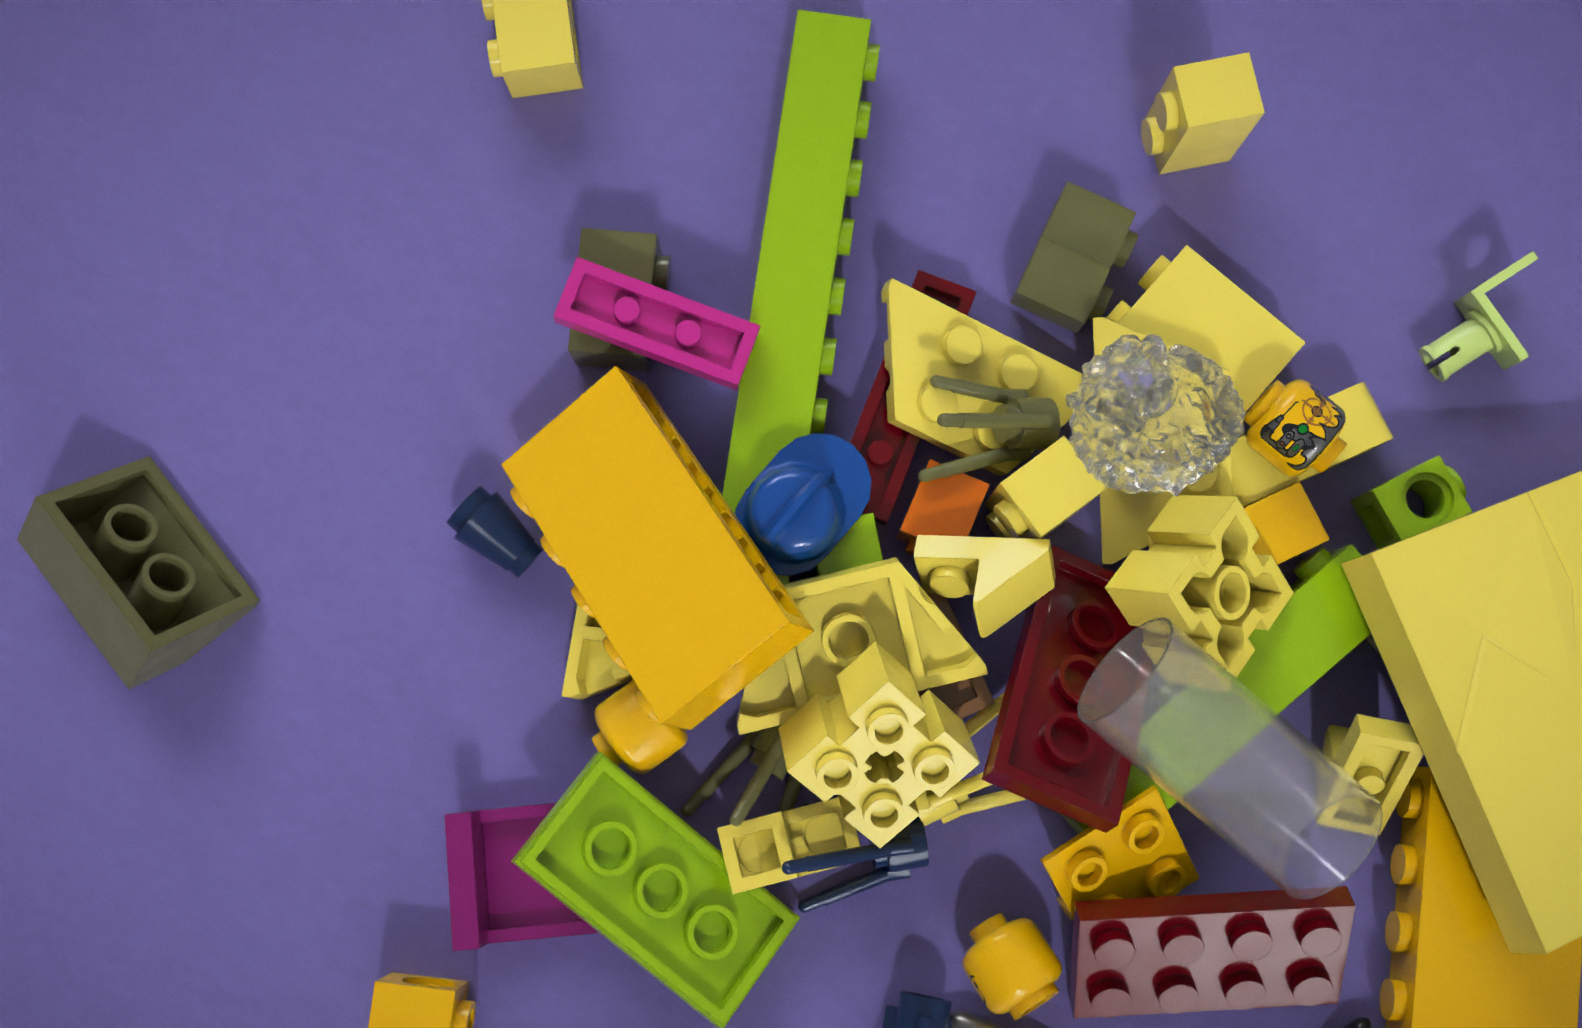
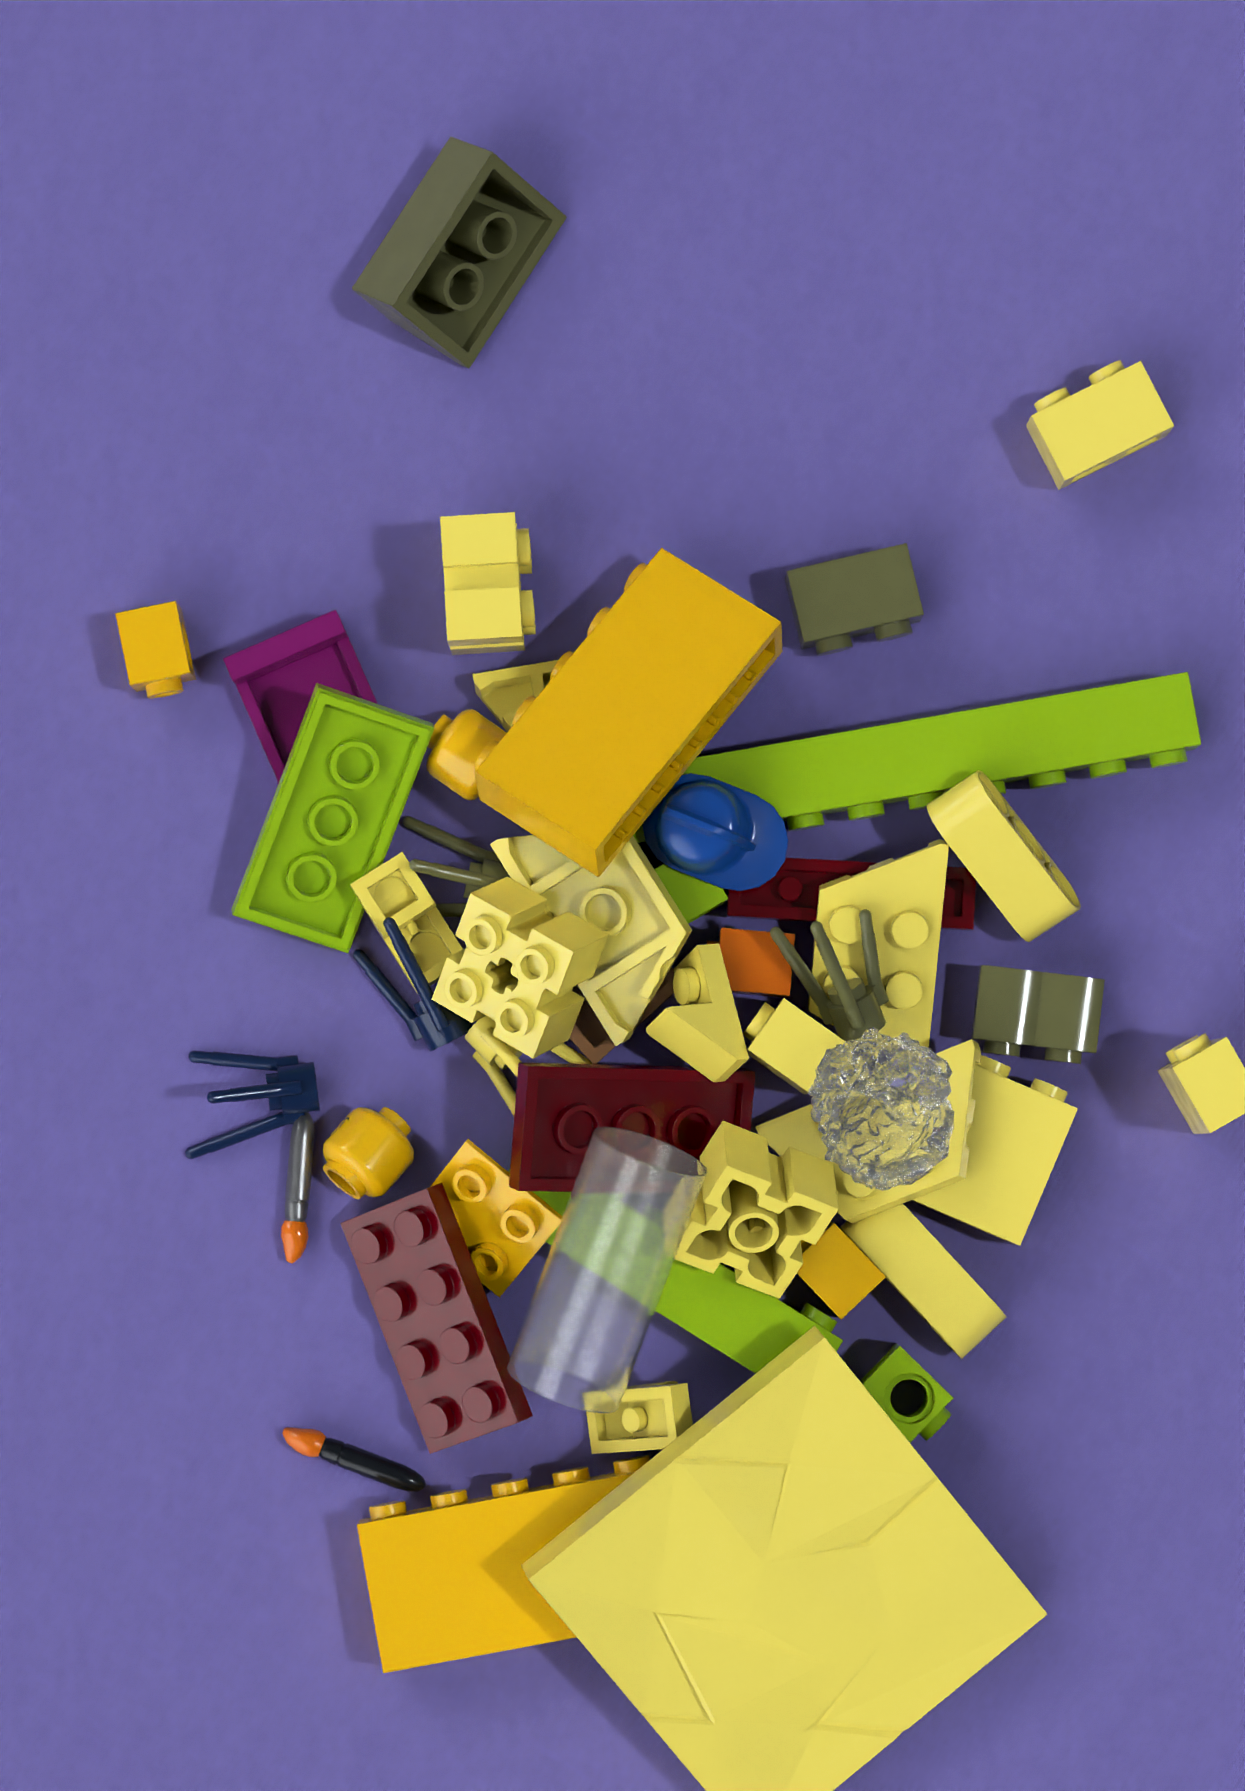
camera: 70 degrees right, 5 degrees up
dark blue cone [446,486,543,578] -> none
dark pink plate [553,257,760,391] -> none
yellow head [1243,379,1347,476] -> none
yellowish green bracket [1419,251,1539,382] -> none
none -> light yellow brick [440,512,536,655]
none -> light yellow beam [926,770,1081,942]

